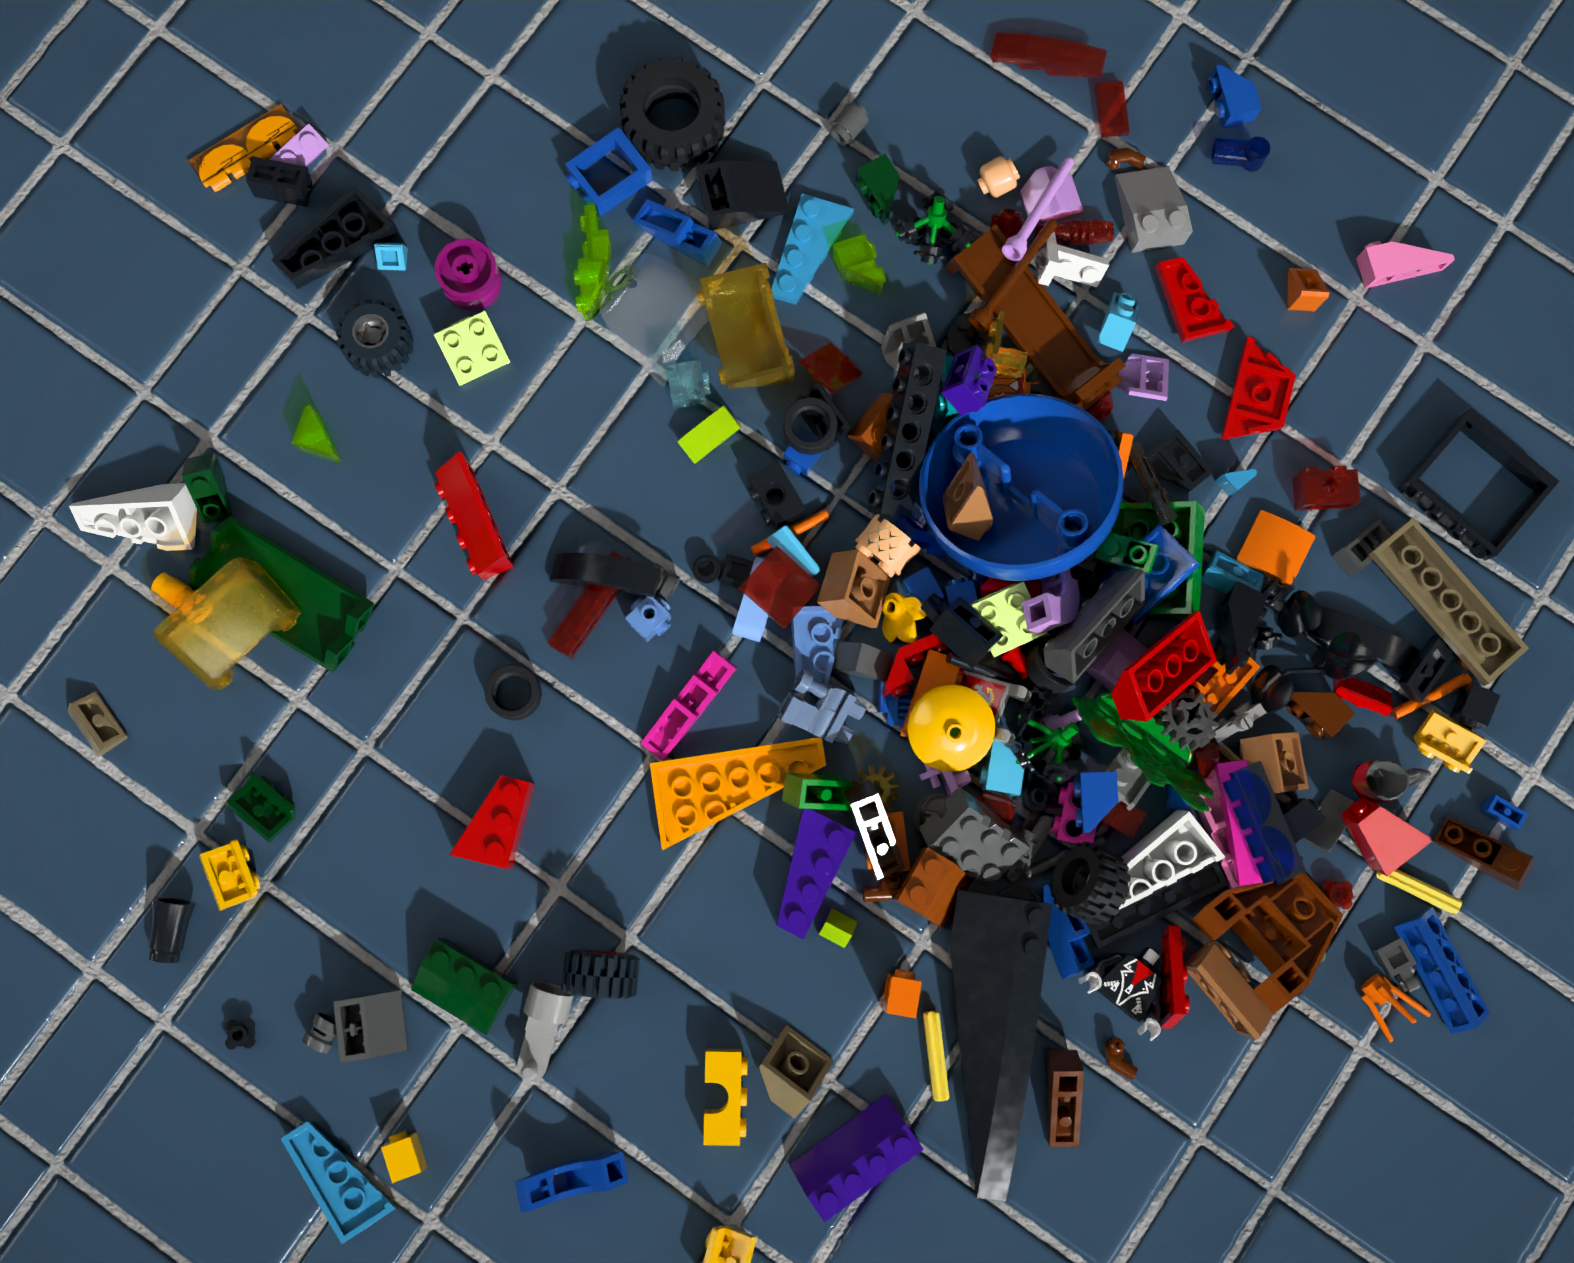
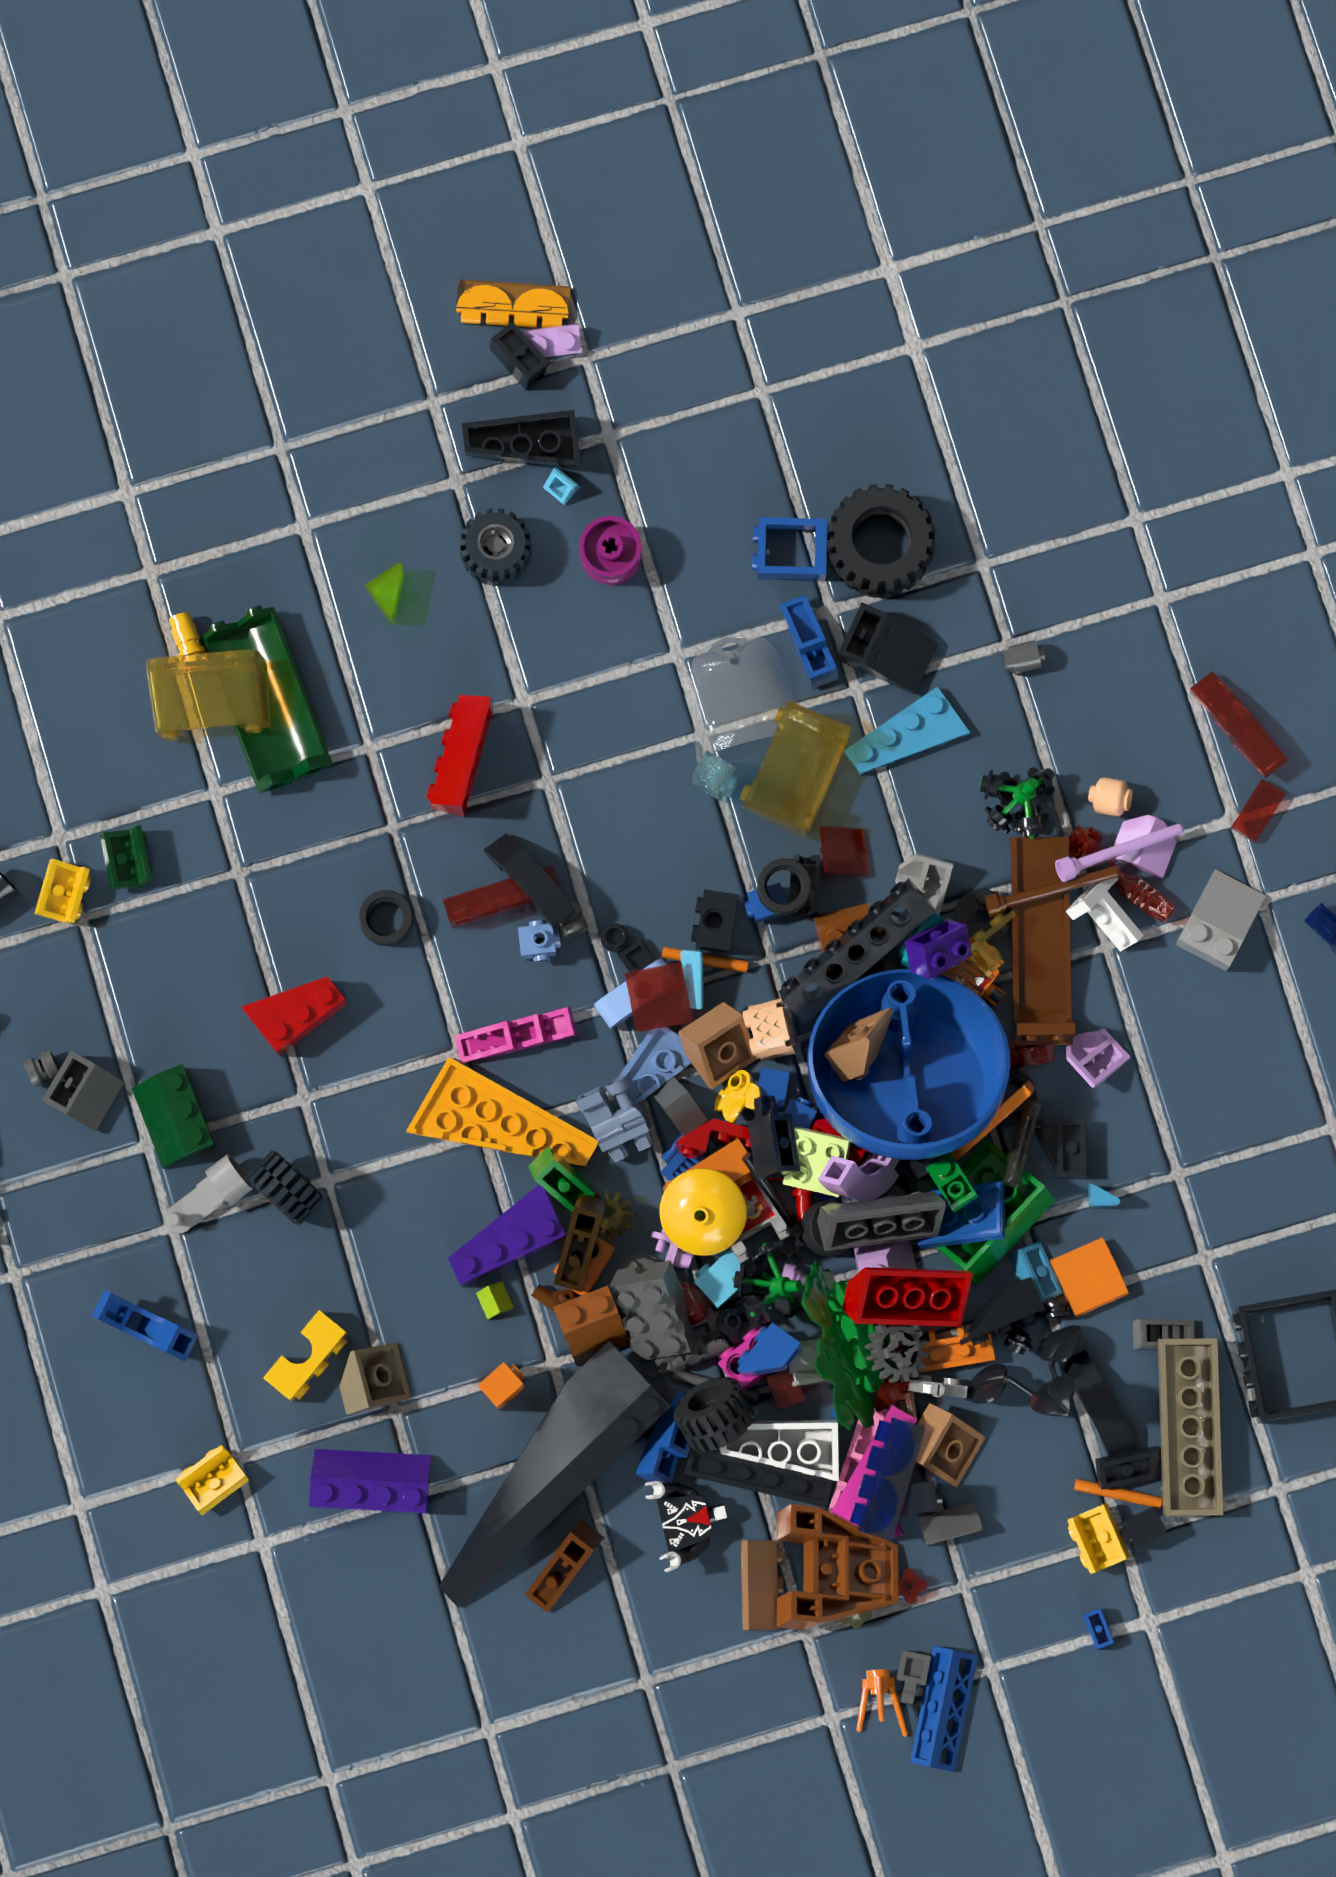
camera: 45 degrees right, 0 degrees up
dark tan slope [67,691,128,757] -> none
white wedge [69,483,197,551] -> none
dark green slope [182,452,232,523] -> none
yellow brick [381,1130,428,1183] -> none
yellowish green plate [434,310,510,386] -> none
clear neon green slope [573,204,612,321] -> none
lime slope [677,405,742,464] -> none
clear neon green slope [832,234,886,295] -> none
dark green slope [854,153,899,225] -> none
clear blue slope [895,515,947,557] -> none
light yellow axle [923,1011,949,1101] -> none
medium azure slope [1097,292,1140,352] -> none
reddish brown arm [1104,1037,1138,1081] -> none
reddish brown arm [1105,148,1147,170] -> none
red wing [1155,257,1235,343] -> none
red wing [1160,926,1190,1029] -> none
red wing [1220,336,1296,440] -> none
reddish brown slope [1285,692,1356,740] -> none
orange slope [1288,268,1330,311] -> none
clear red brick [1292,466,1361,511] -> none
red plate [1333,677,1393,717] -> none
slope [1340,797,1432,876] -> none
dark grey hair [1351,759,1431,803] -> none
light yellow axle [1376,869,1462,914] -> none
reddish brown slope [1433,816,1533,891] -> none

